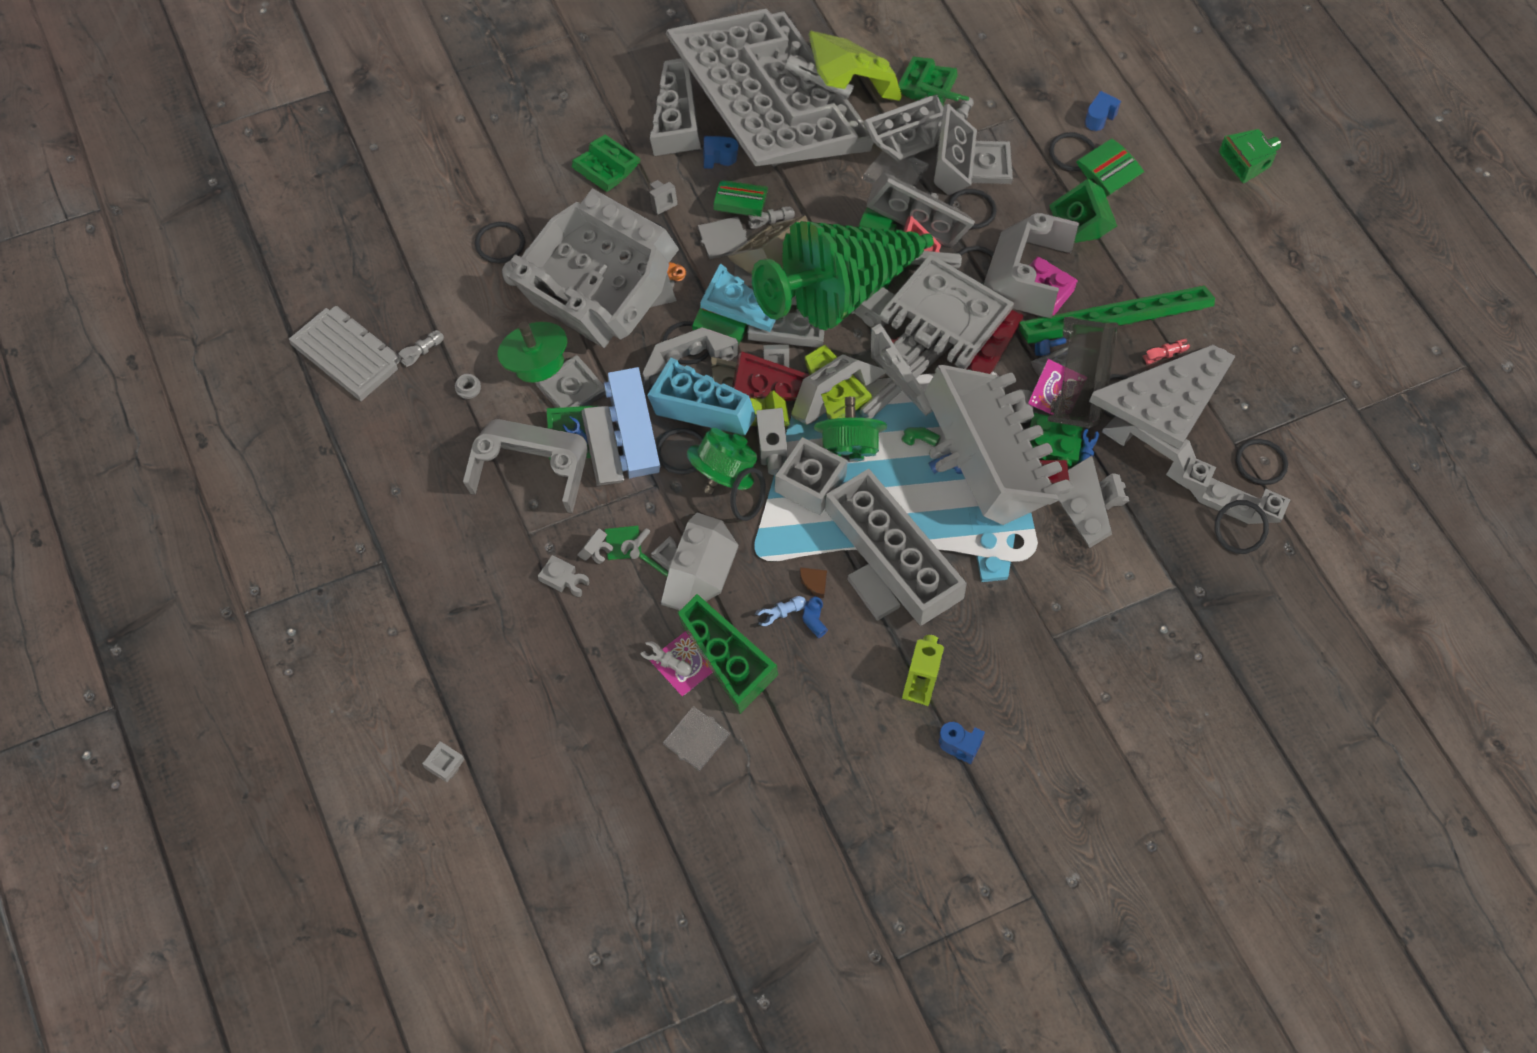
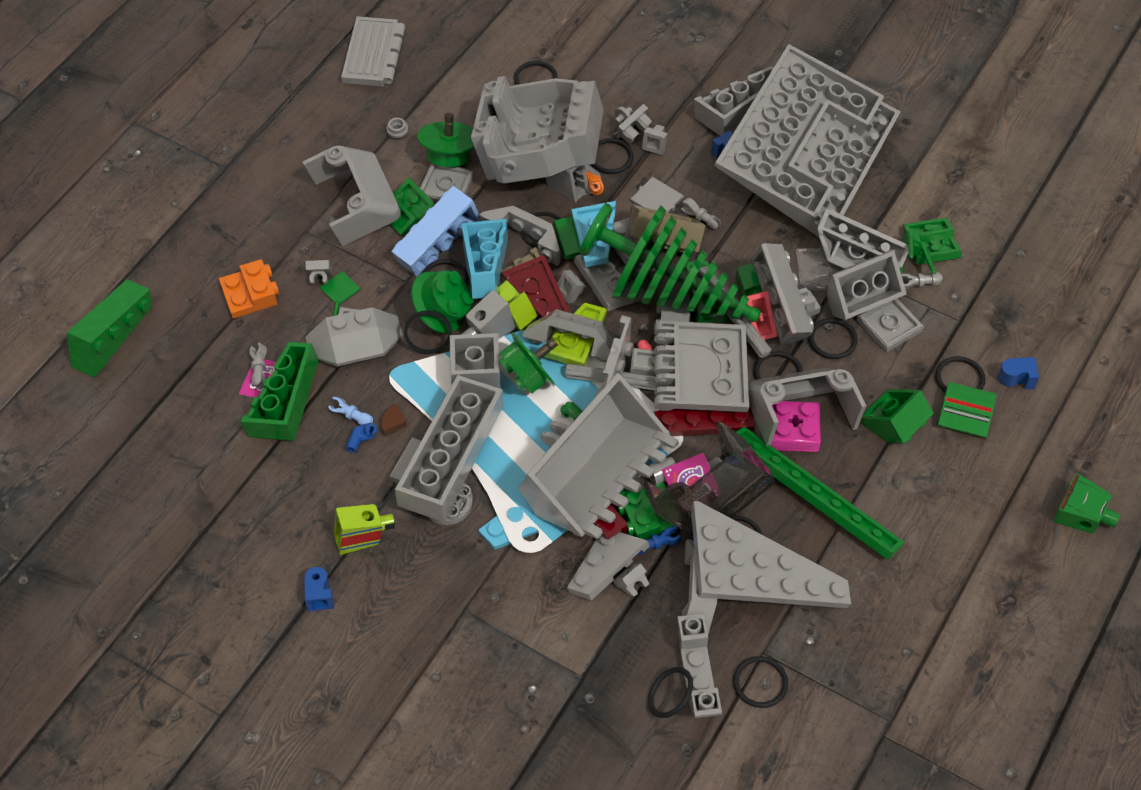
camera: 60 degrees right, 5 degrees down
light grey piece [399,330,444,367] -> none
light grey tile [423,741,464,782] -> none
light grey plate [538,555,589,597] -> none
blue hand [562,416,588,444] -> none
green slope [571,135,640,192] -> none
light grey tile [581,406,624,486] -> none
light grey hand [621,528,650,559] -> none
clear piece [663,706,730,771] -> none
green slope [713,180,768,217] -> none
light grey pin [784,55,853,99] -> none
lime wedge [809,31,902,101] -> none
coral piece [1143,339,1190,365] -> none
none -> green wedge [67,279,152,378]
none -> orange plate [219,259,279,318]
none -> light grey hips [612,104,652,144]

